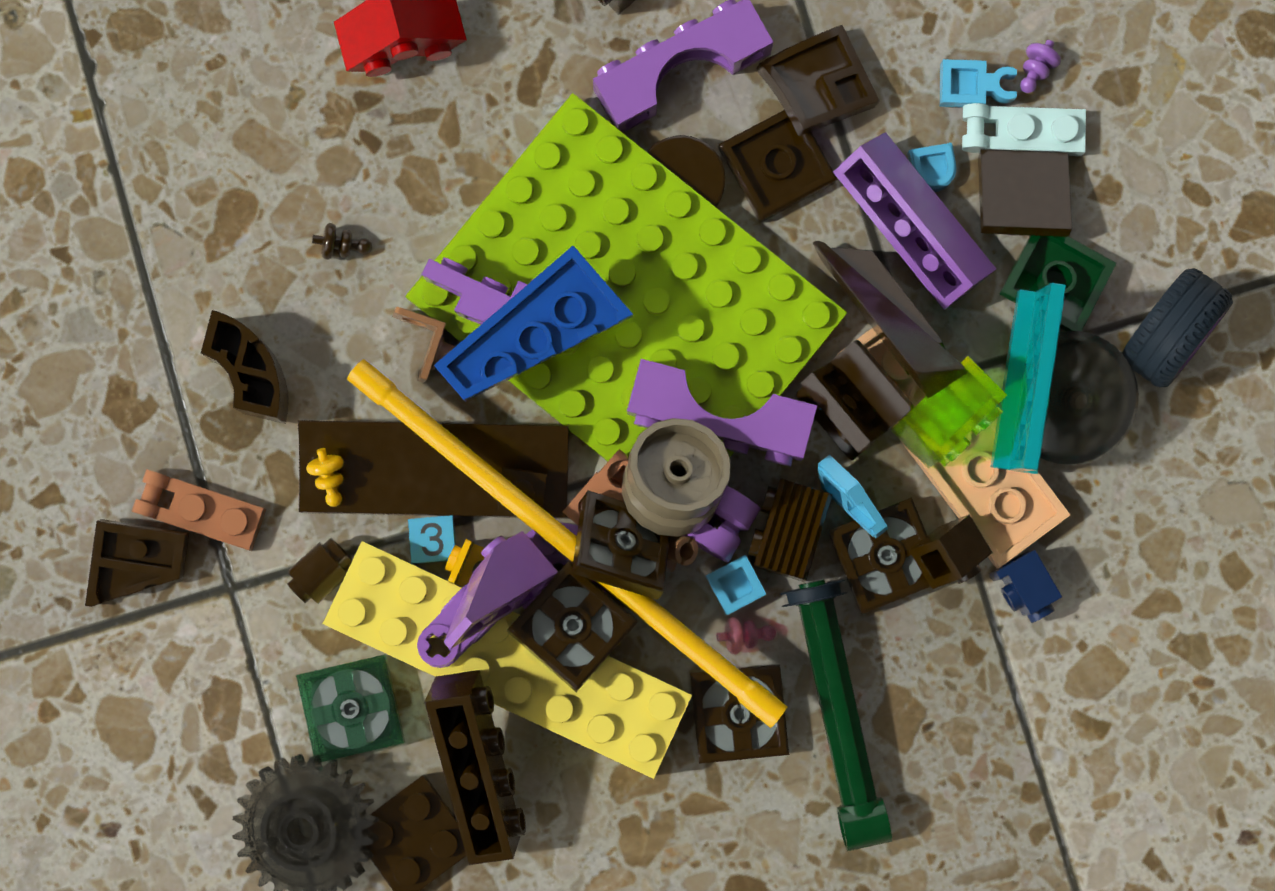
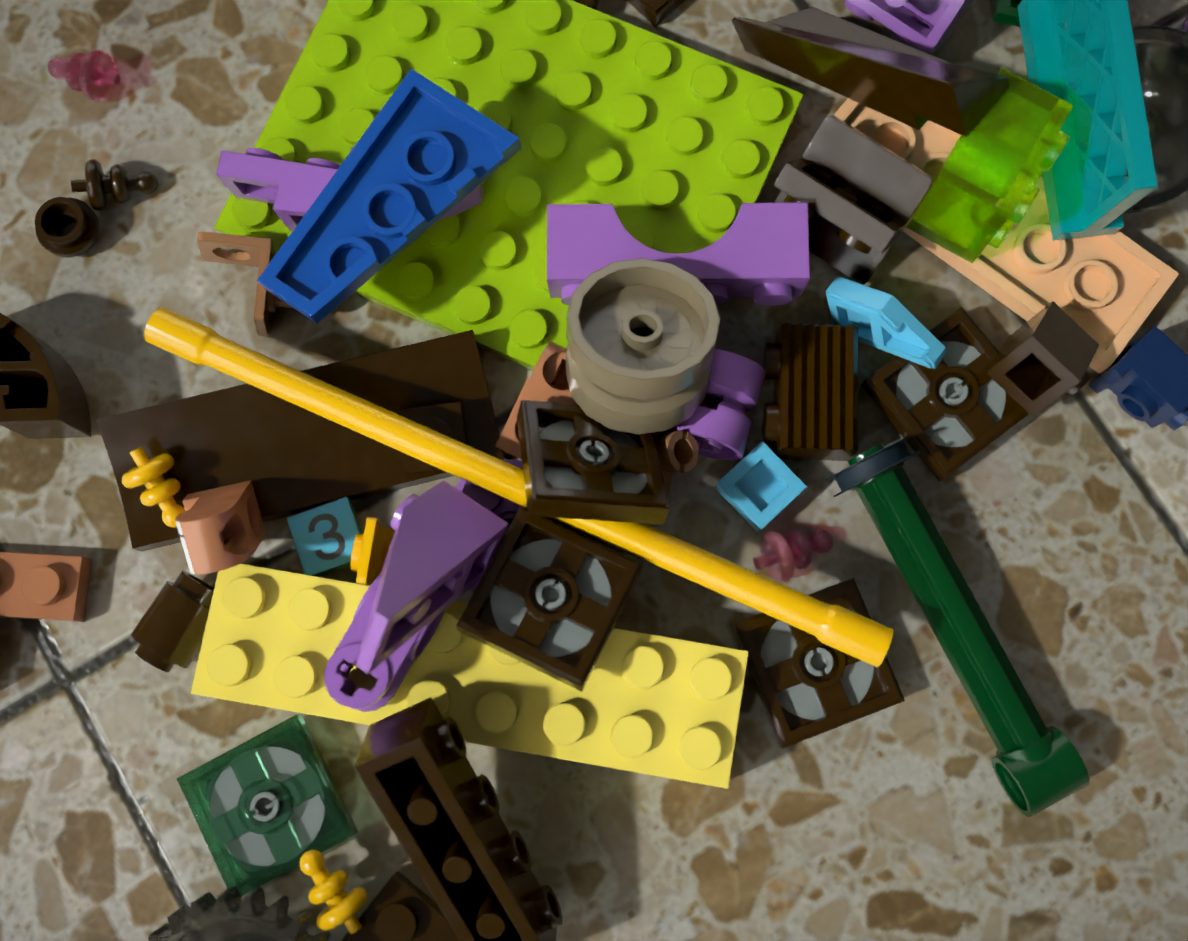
camera: 10 degrees left, 5 degrees down
none -> dark brown plate [35,197,99,258]
none -> clear pink hair [47,50,121,102]
none -> nougat leg [175,480,266,574]
none -> yellow hair [299,849,368,934]

